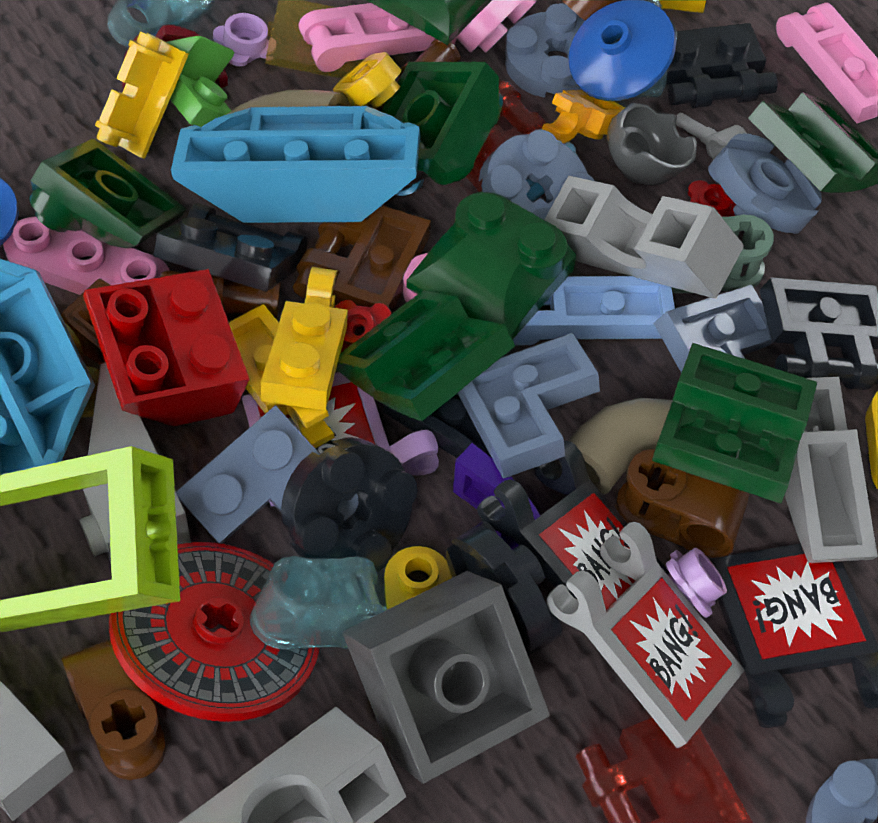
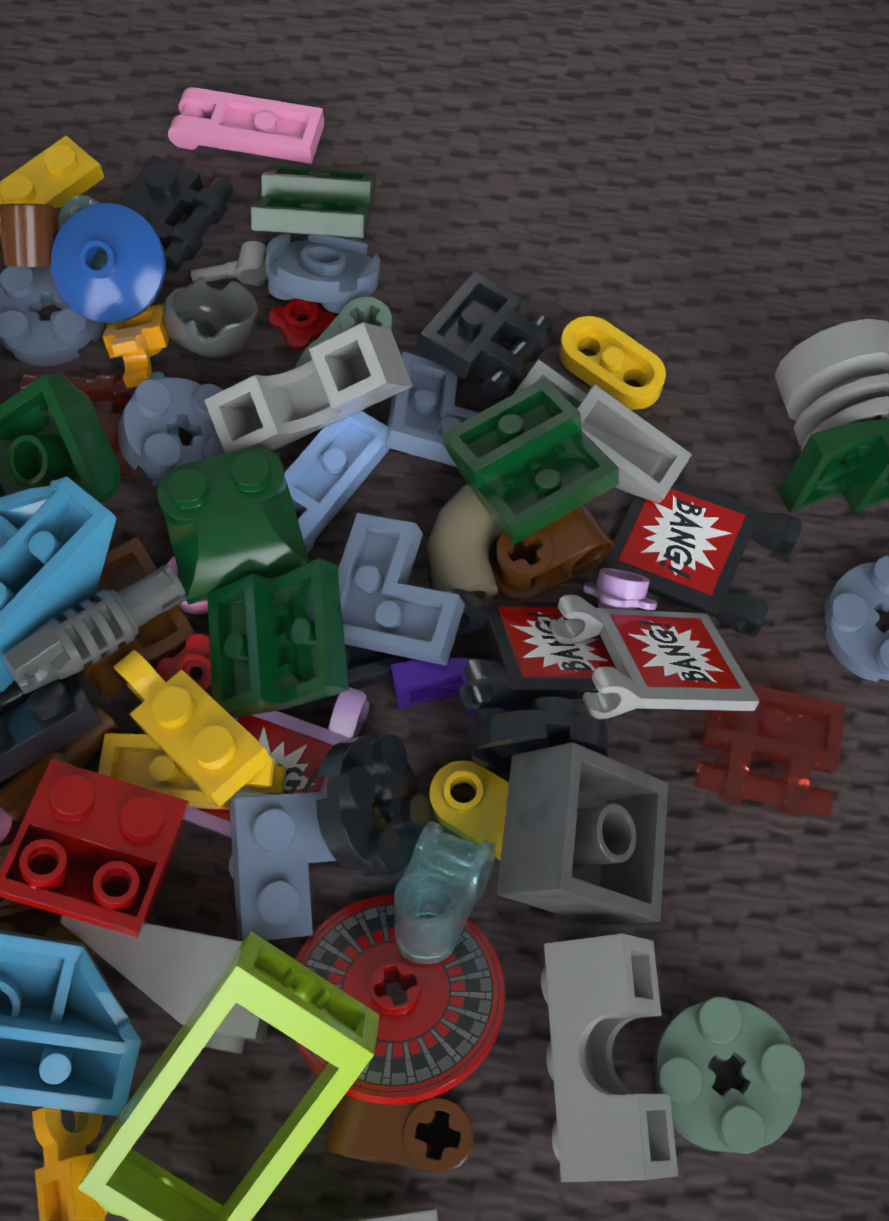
camera: 50 degrees left, 10 degrees up
none -> dark grey hinge [3,565,187,694]

